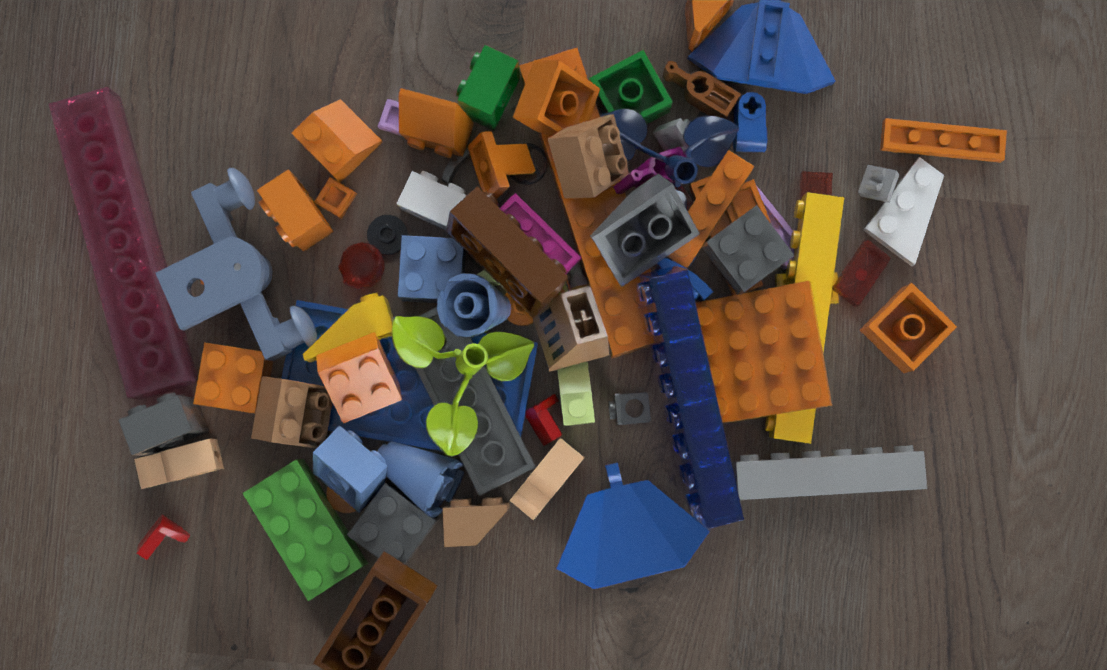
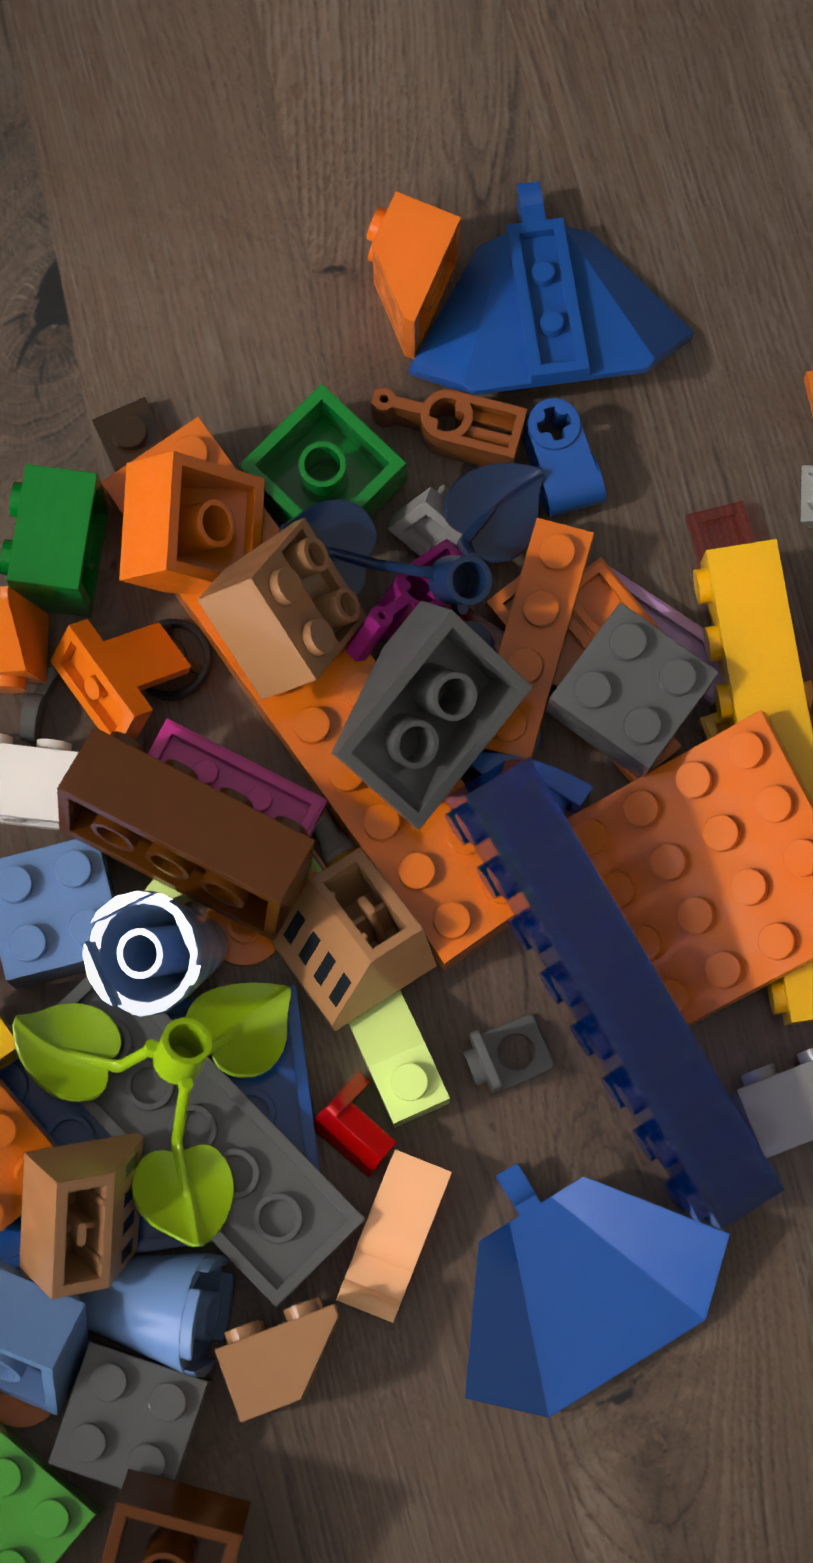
camera: 20 degrees left, 5 degrees down
none -> medium nougat slope [19,1132,144,1300]
none -> dark brown plate [92,397,164,472]

